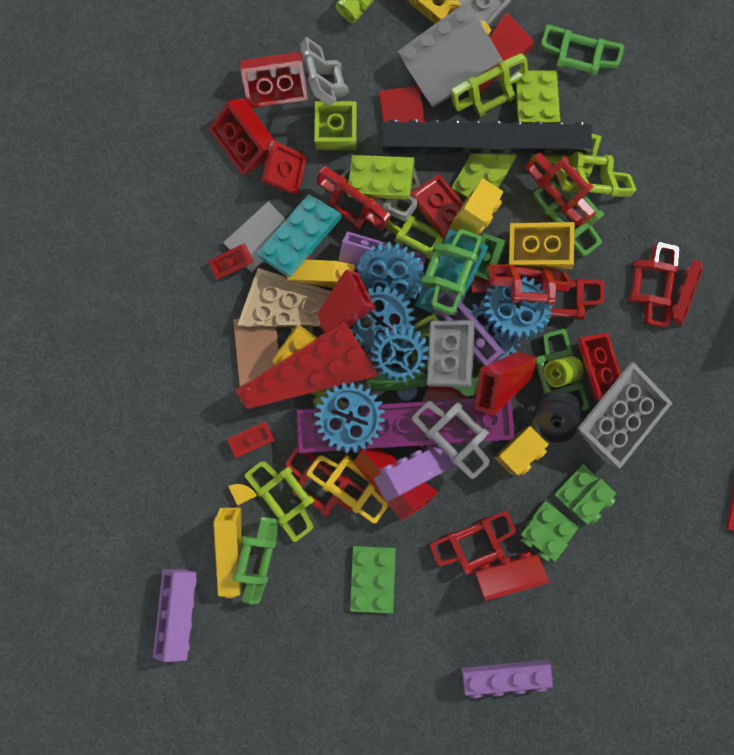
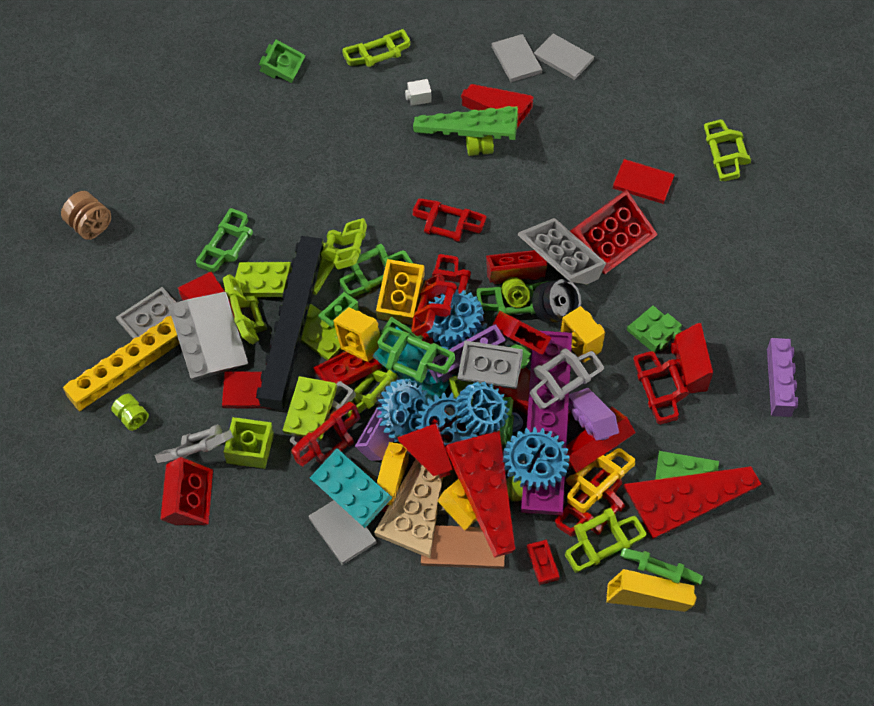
camera: 80 degrees left, 25 degrees down
medium lavender brick [153,569,196,662] -> none
red slope [208,98,275,176] -> none
red plate [209,243,254,280] -> none
yellow tile [228,484,257,505] -> none
red tile [261,141,307,195] -> none
red bar [525,153,595,226] -> none
bright green plate [554,464,617,525] -> none
red plate [671,260,703,325] -> none
none -> bright green slope [318,292,359,328]
none -> red slope [569,190,658,274]
none -> red wing [624,466,761,539]

